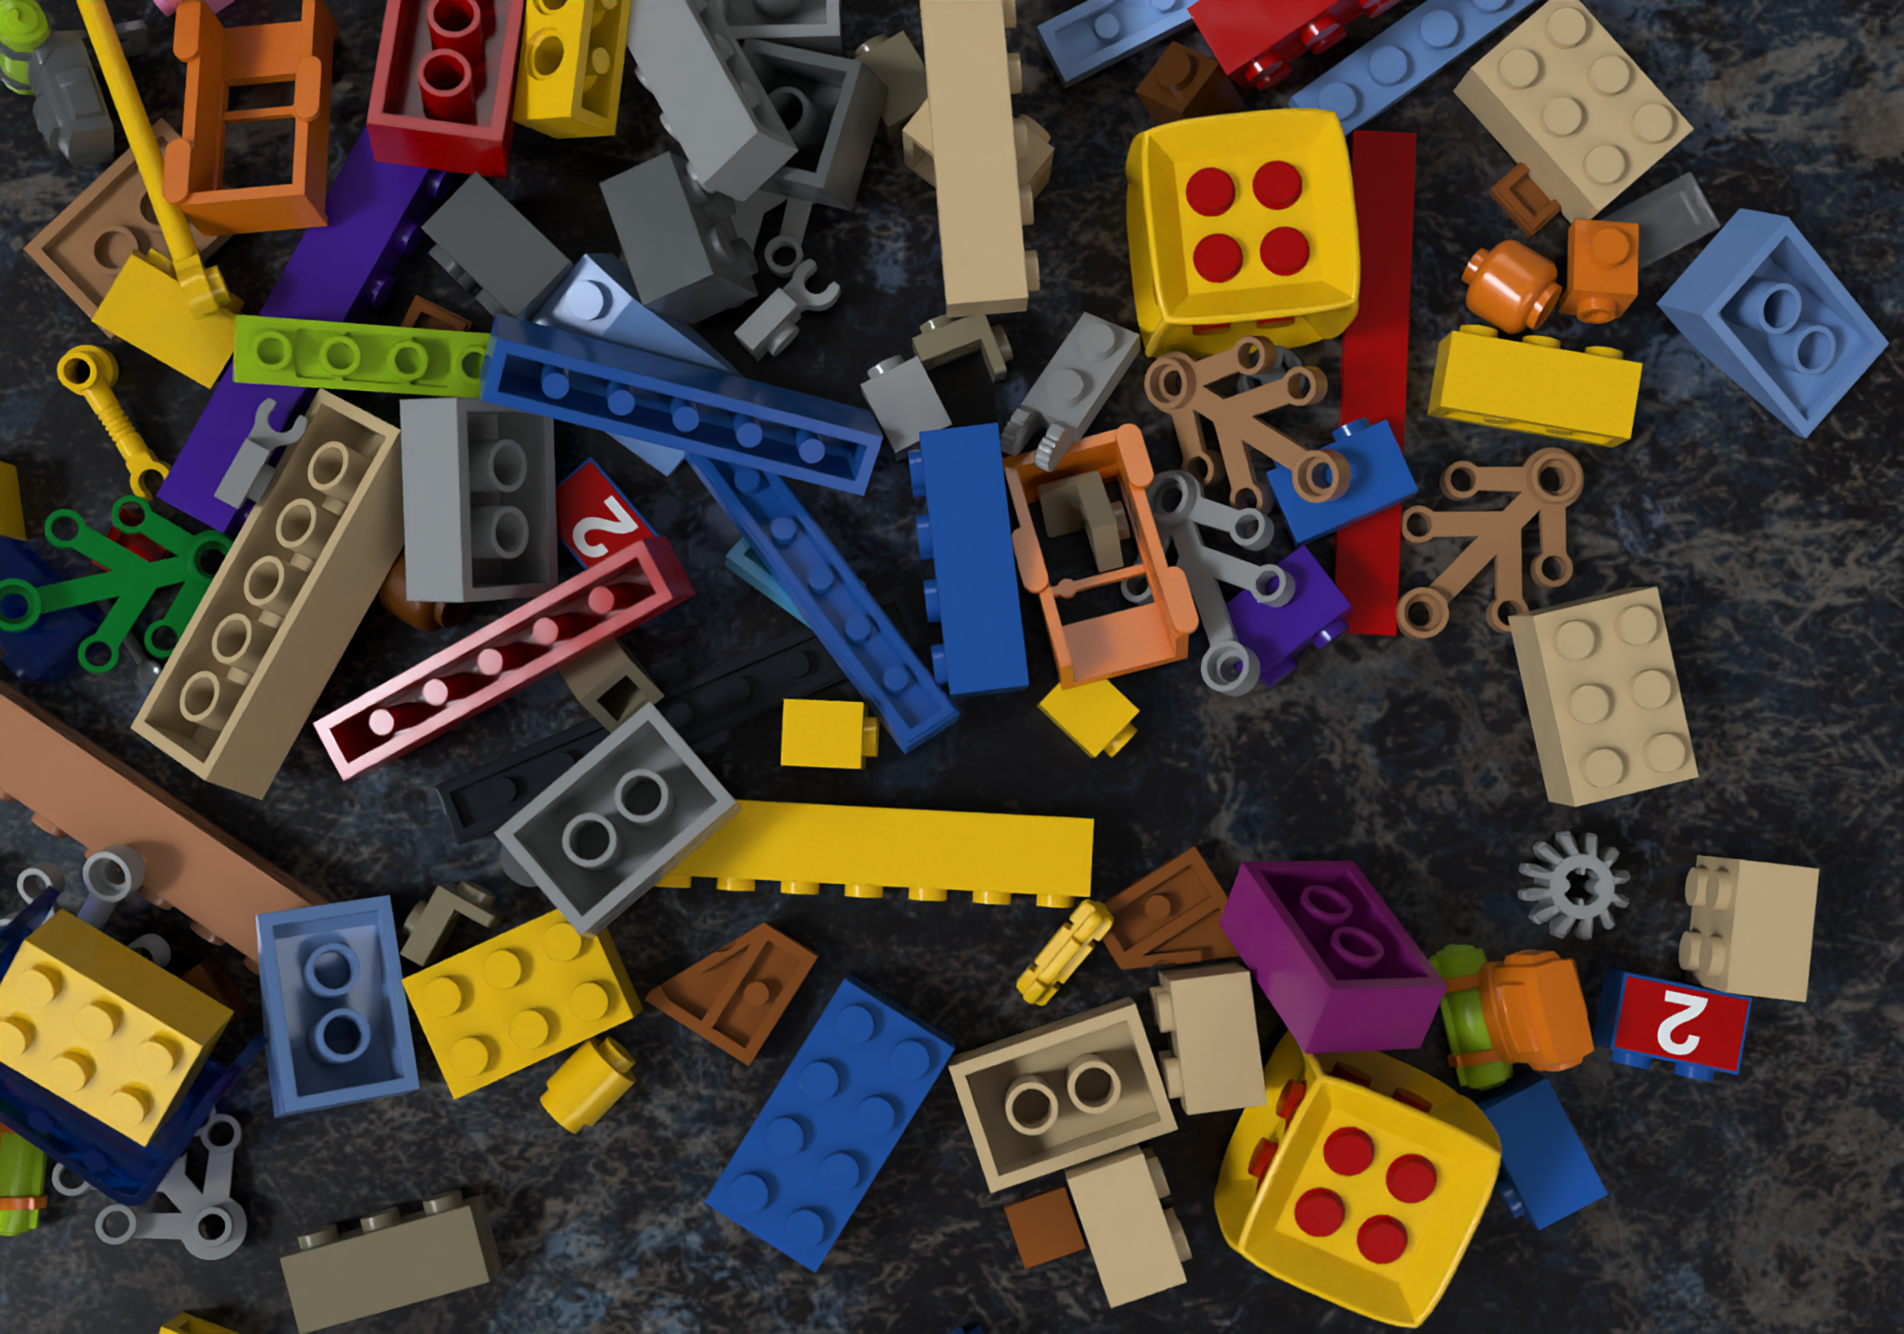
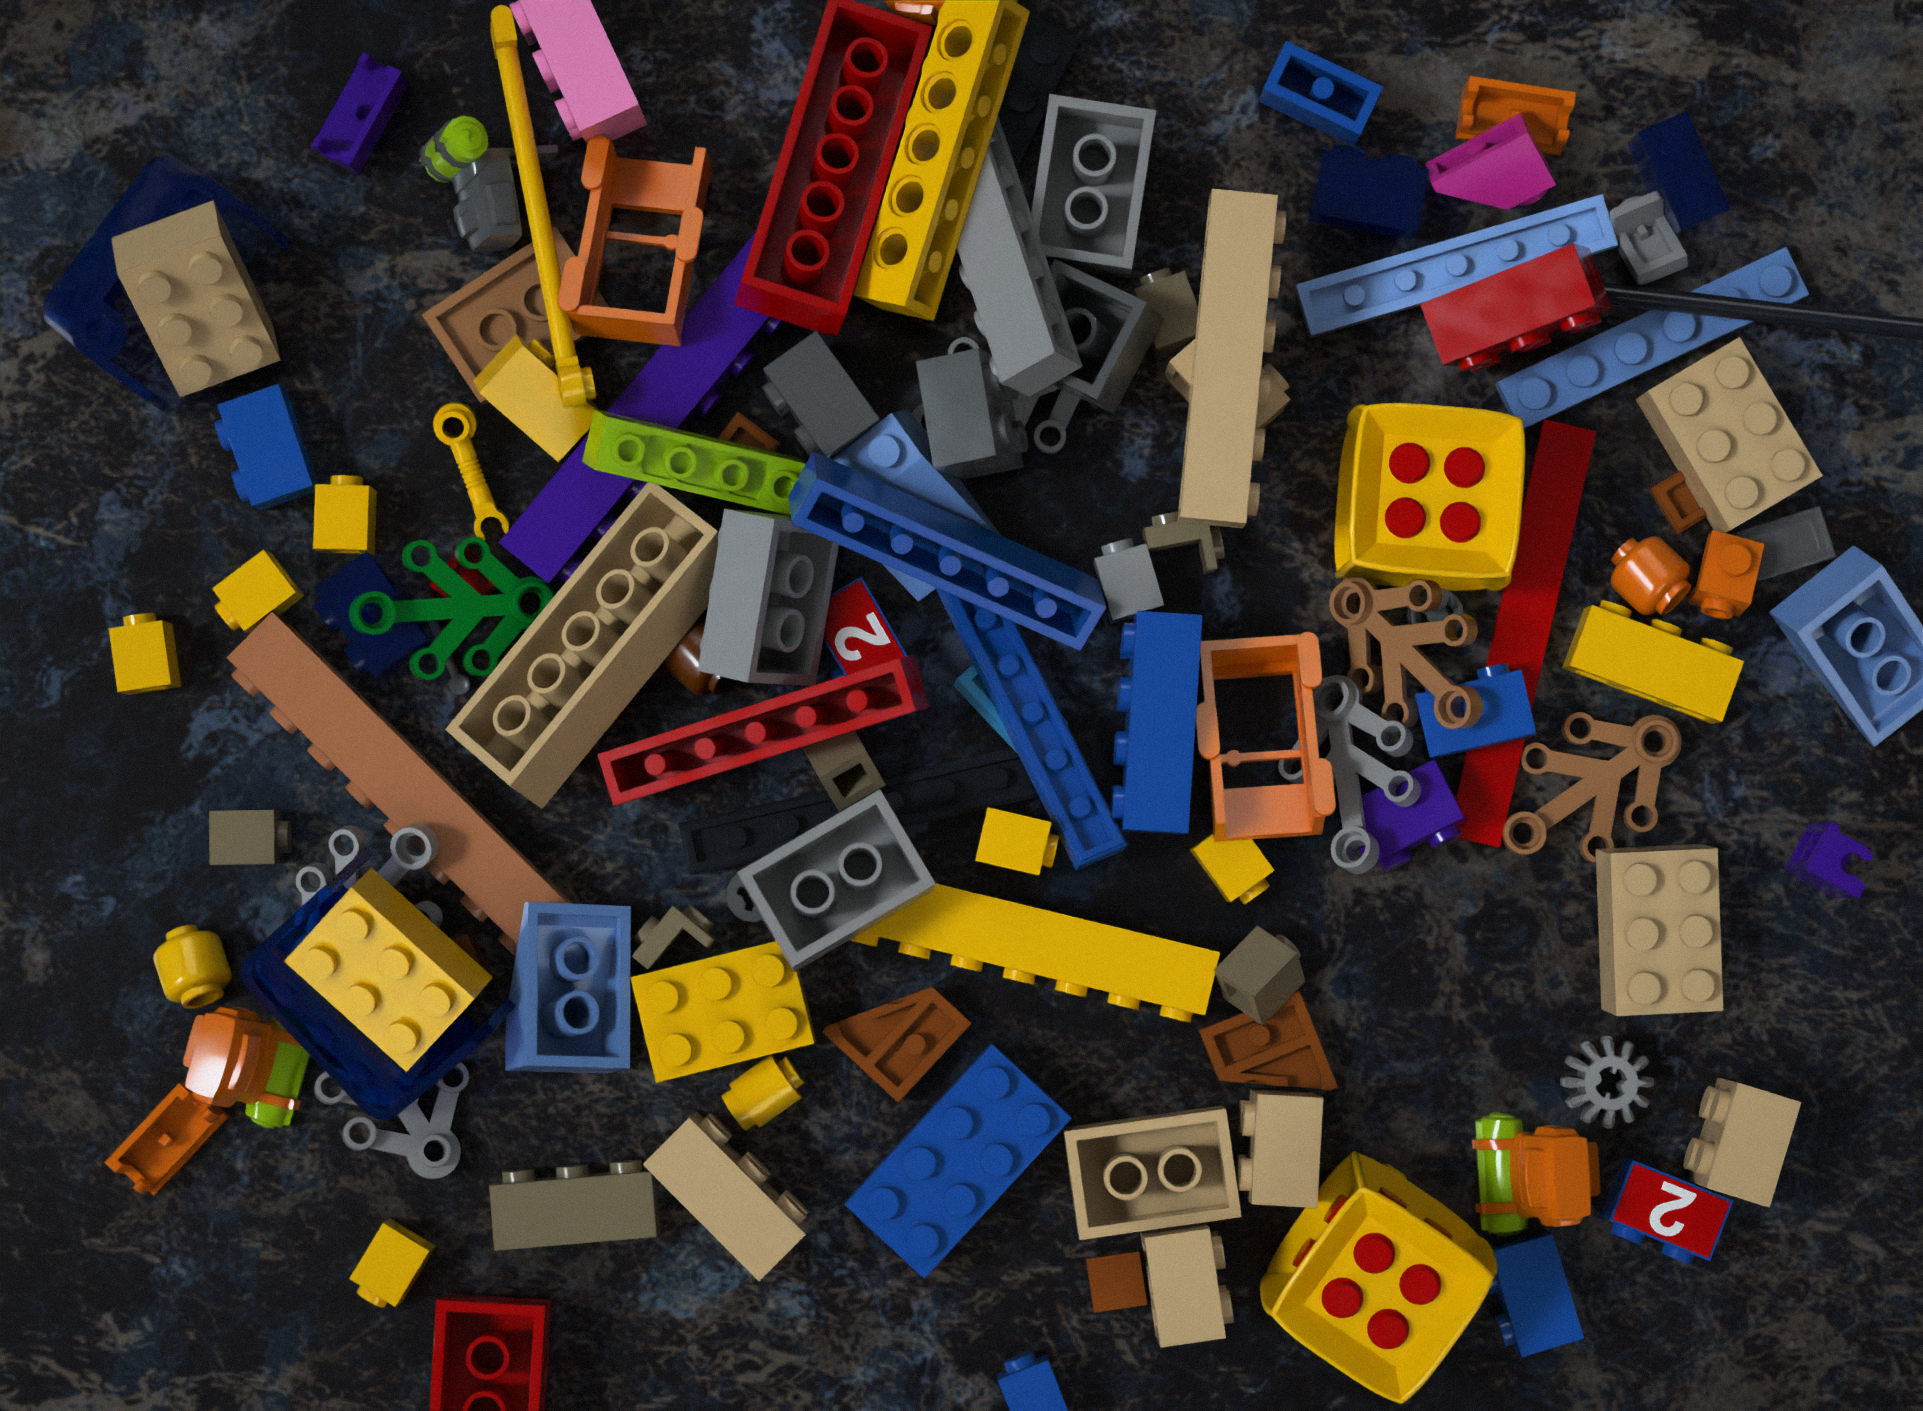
camera: 15 degrees right, 0 degrees up
light grey plate [214,398,308,509] -> none
light grey plate [734,259,841,361] -> none
light grey hinge [1000,312,1141,472] -> none
yellow axle [1016,899,1114,1006] -> none
dark tan bracket [1037,470,1130,573] -> none
reddish brown brick [1135,41,1245,126] -> none
magenta brick [1219,861,1447,1054] -> none
none -> tan brick [643,1112,810,1281]
none -> dark tan brick [1214,926,1305,1026]
none -> dark purple hinge [1784,821,1873,898]

